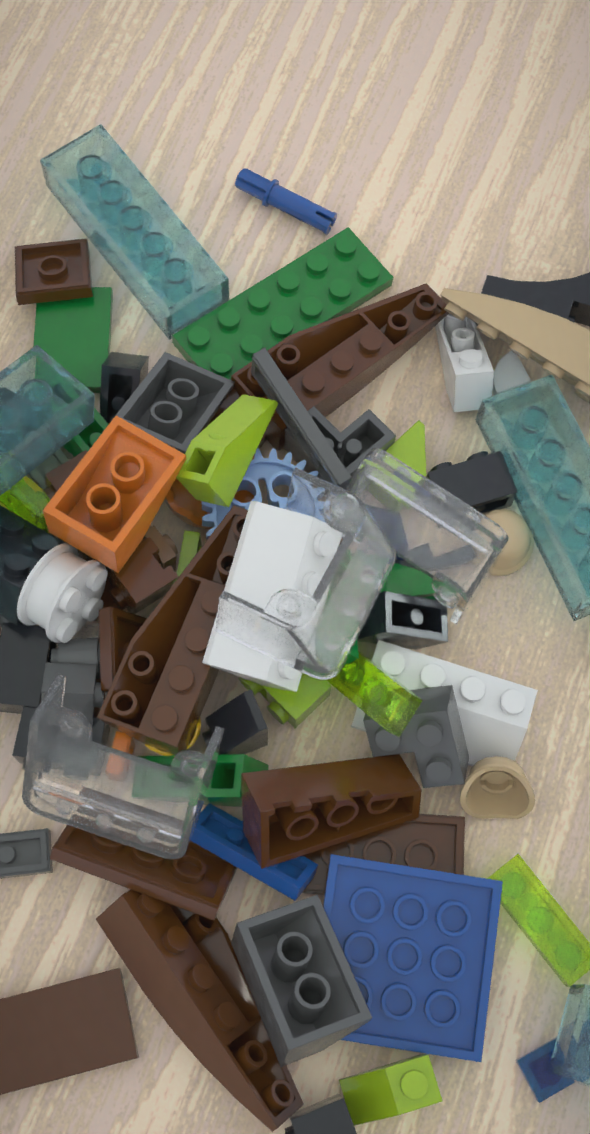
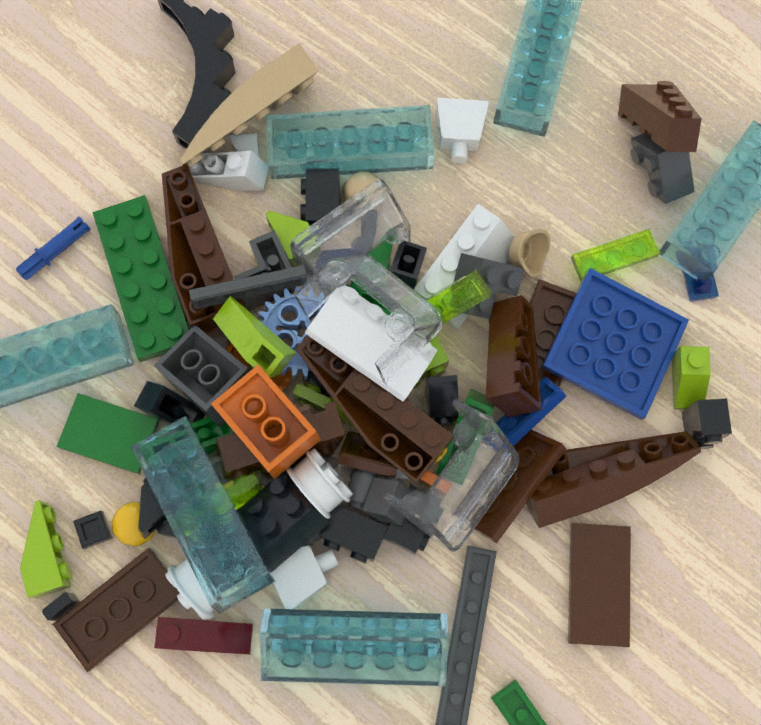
camera: 70 degrees left, 5 degrees up
reddish brown tile [15,239,93,305] -> none
dark grey slope [231,894,372,1067] -> none

